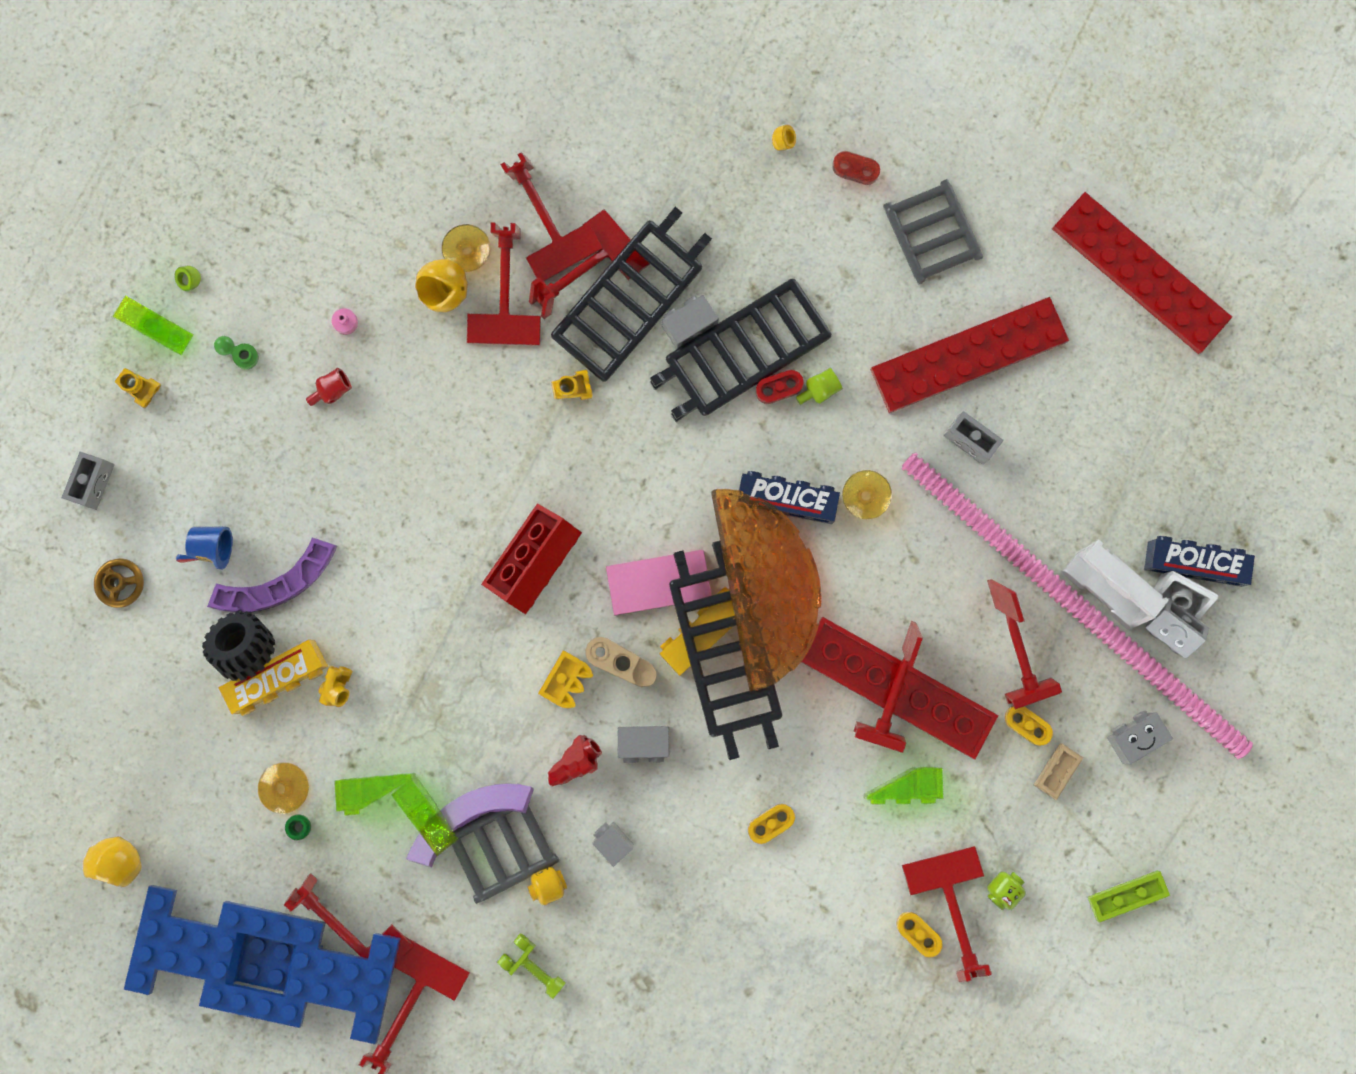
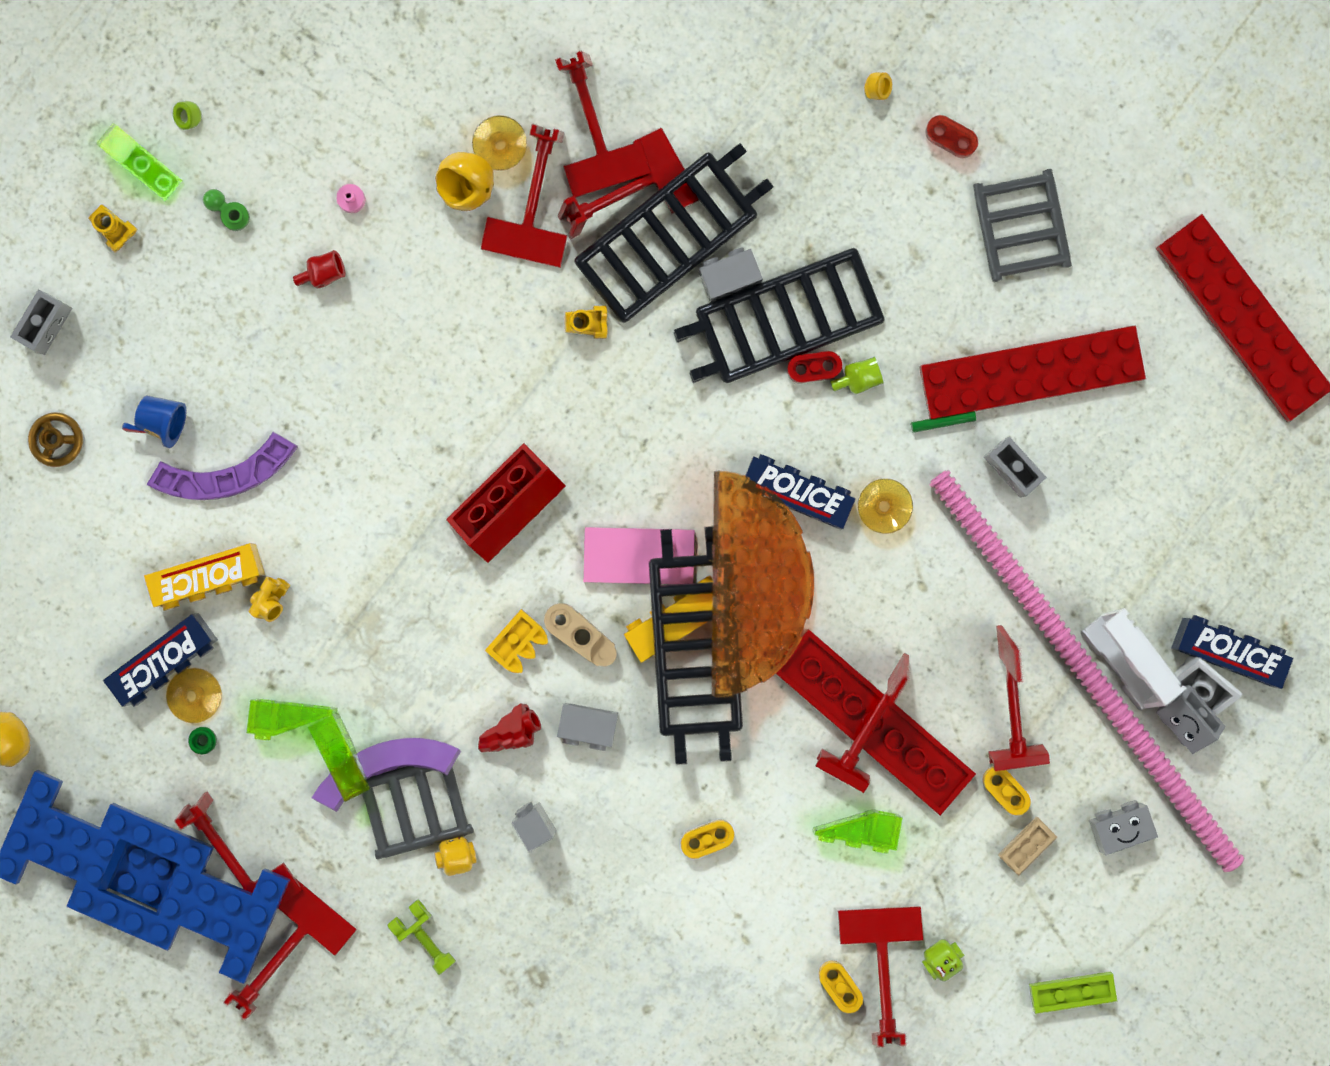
camera: 15 degrees right, 5 degrees up
black tyre [202,611,275,681] -> none
none -> dark blue brick [103,613,218,707]
none -> green piece [911,411,976,433]

